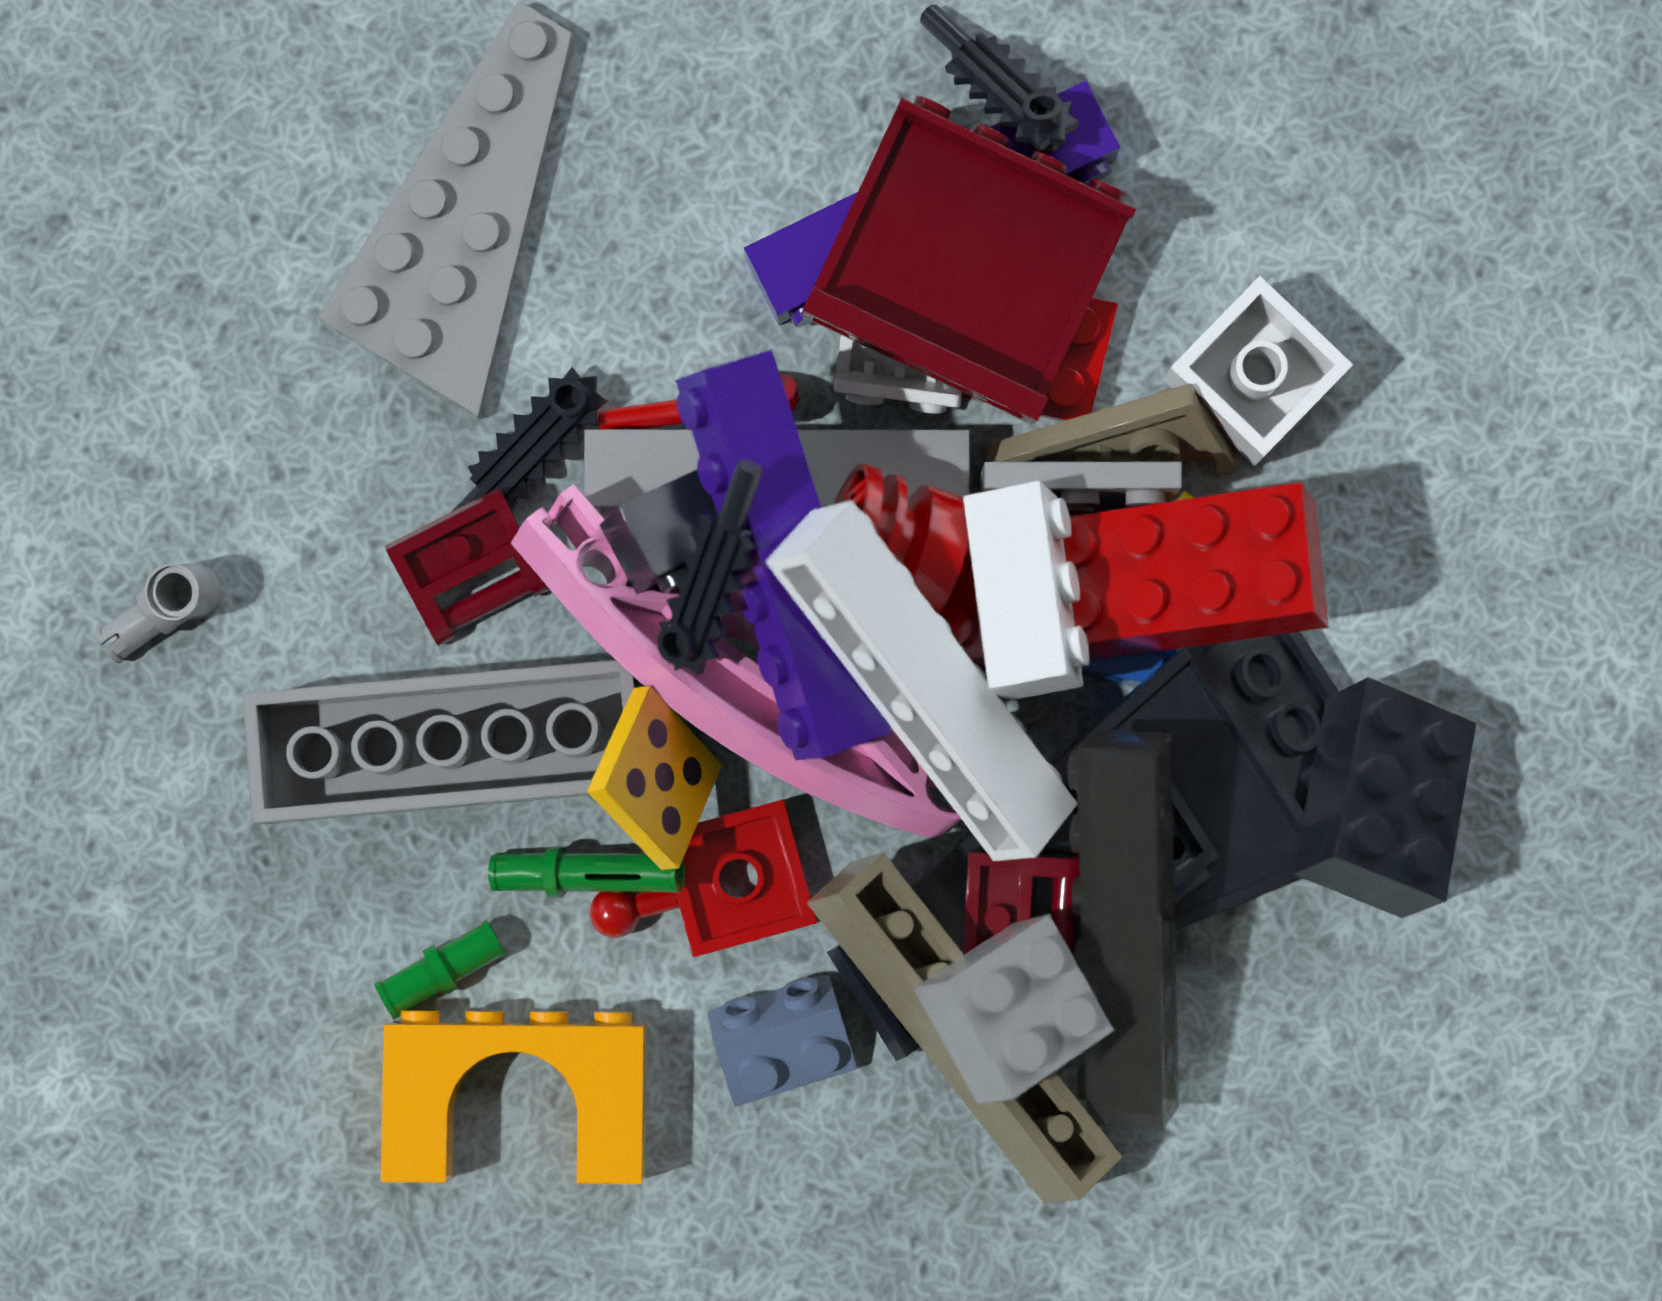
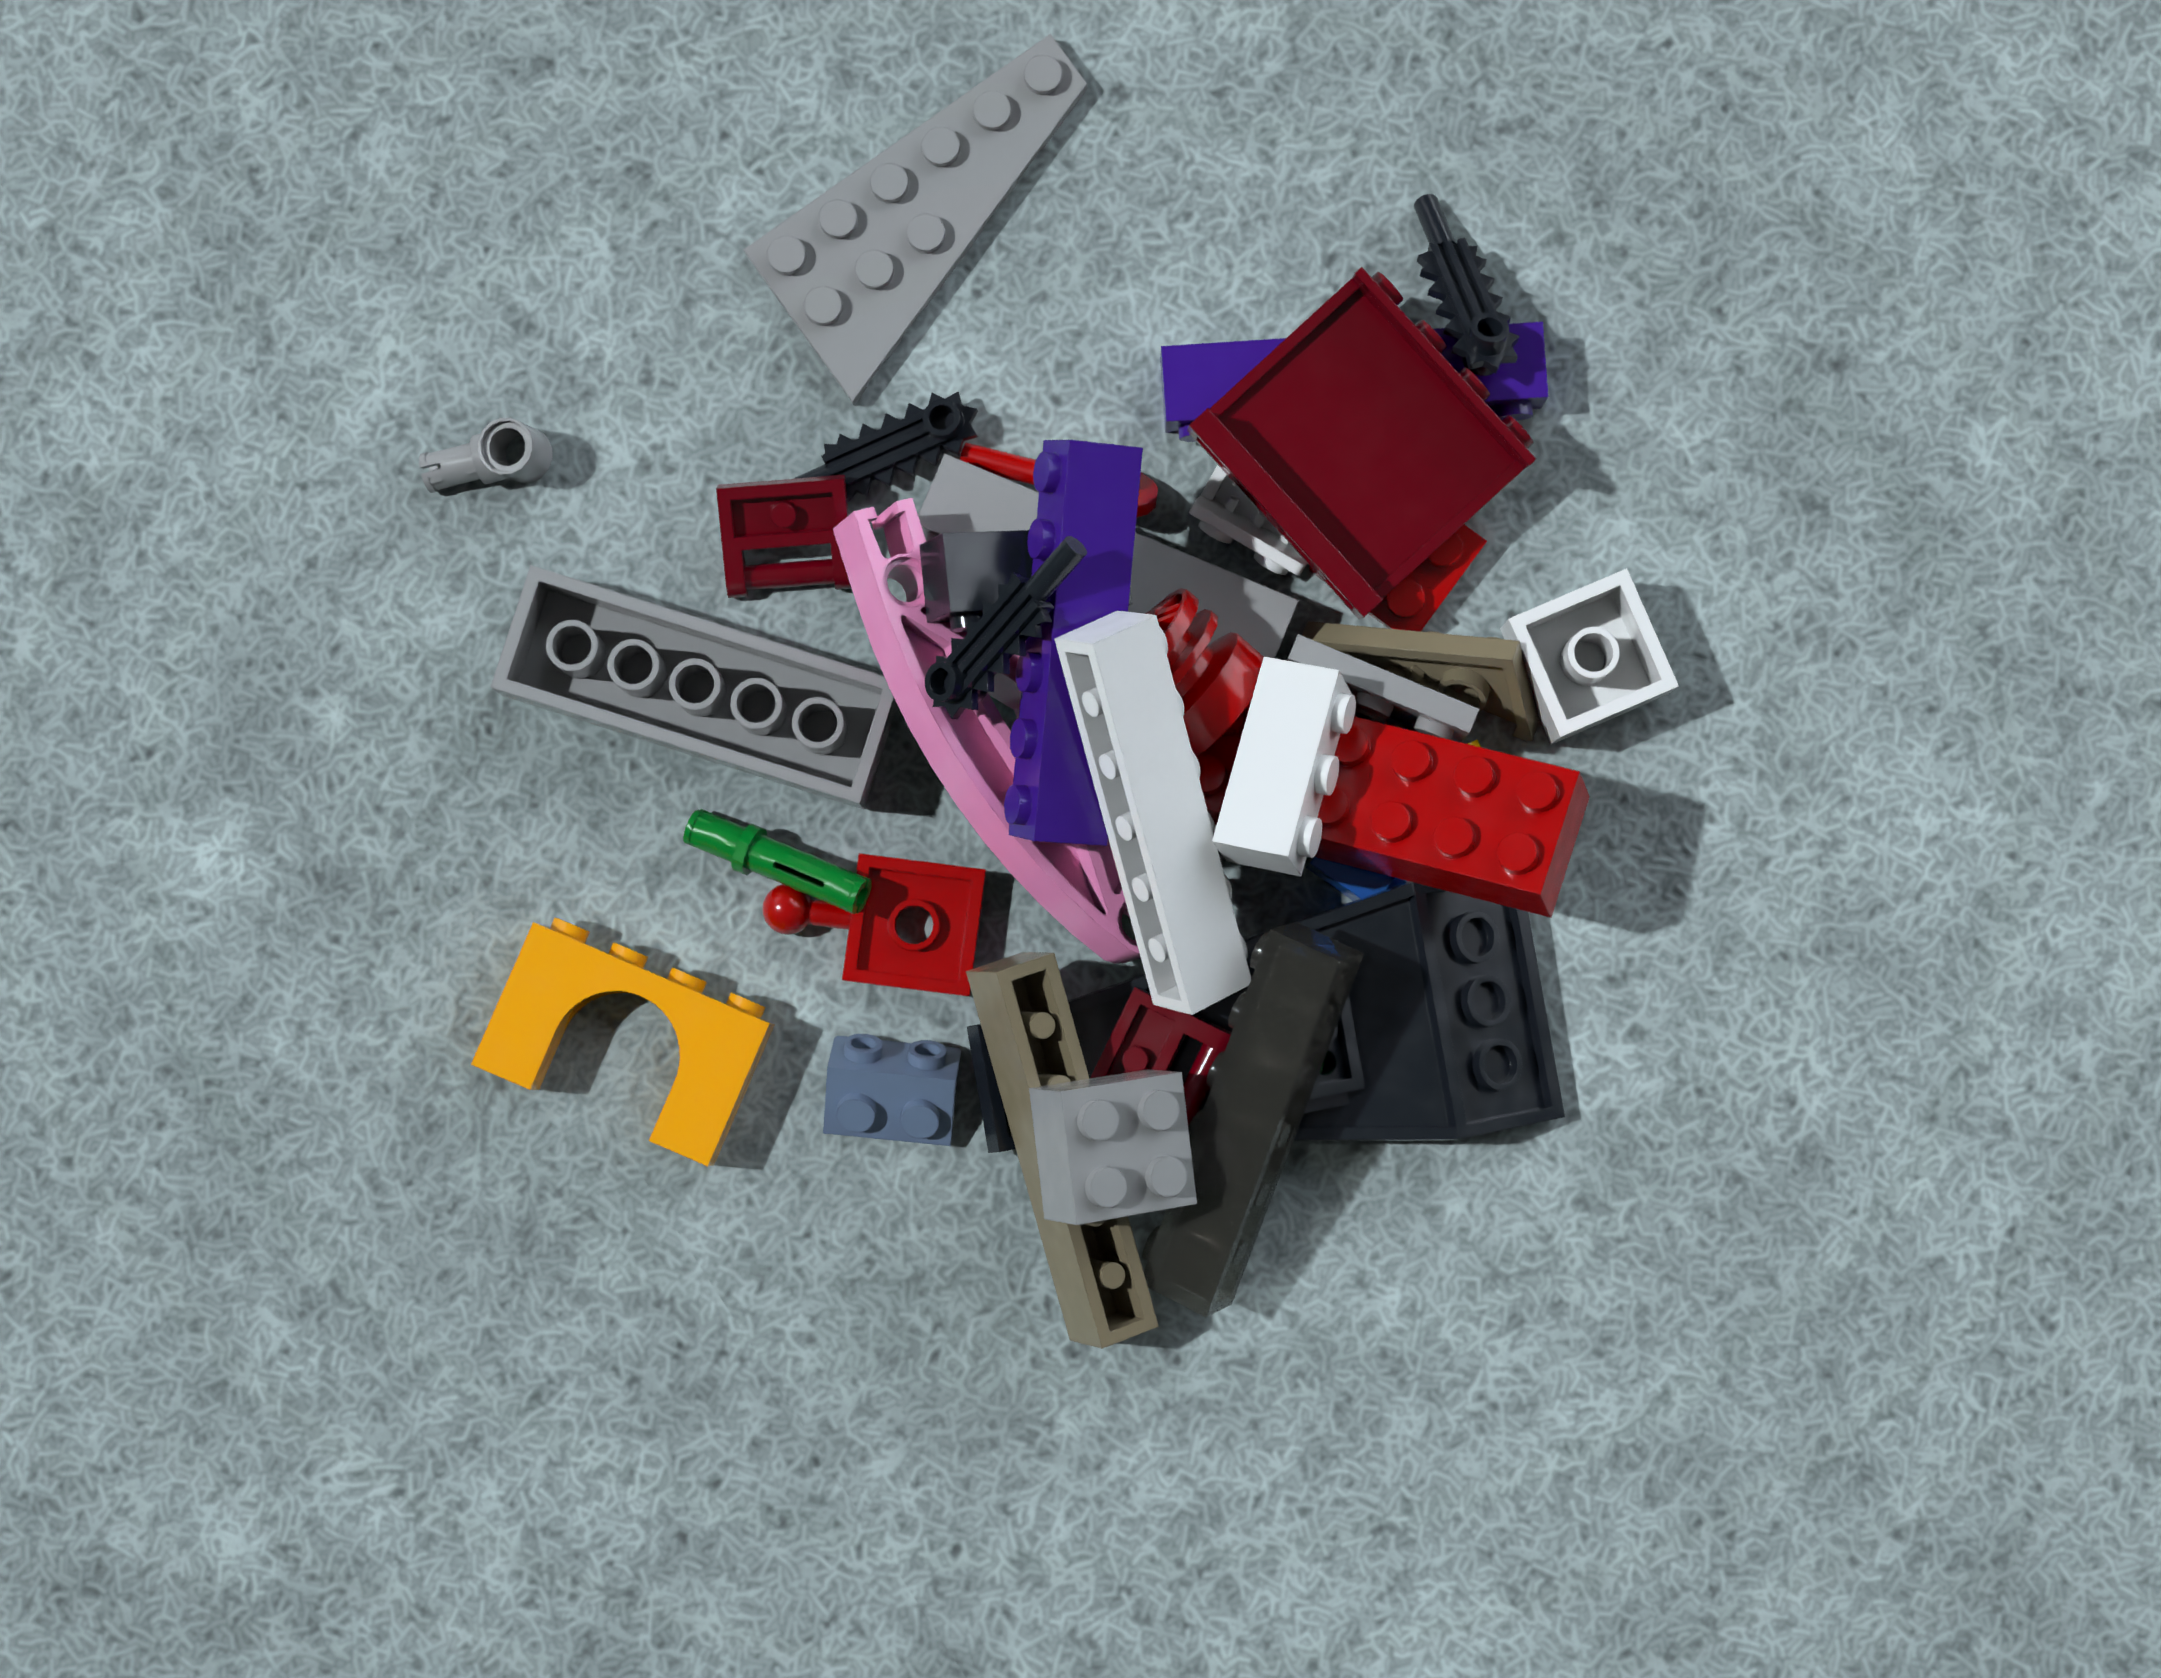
camera: 25 degrees right, 0 degrees up
green pin [374,919,507,1020] -> none
yellow tile [587,686,722,870] -> none
black brick [1293,677,1476,918] -> none

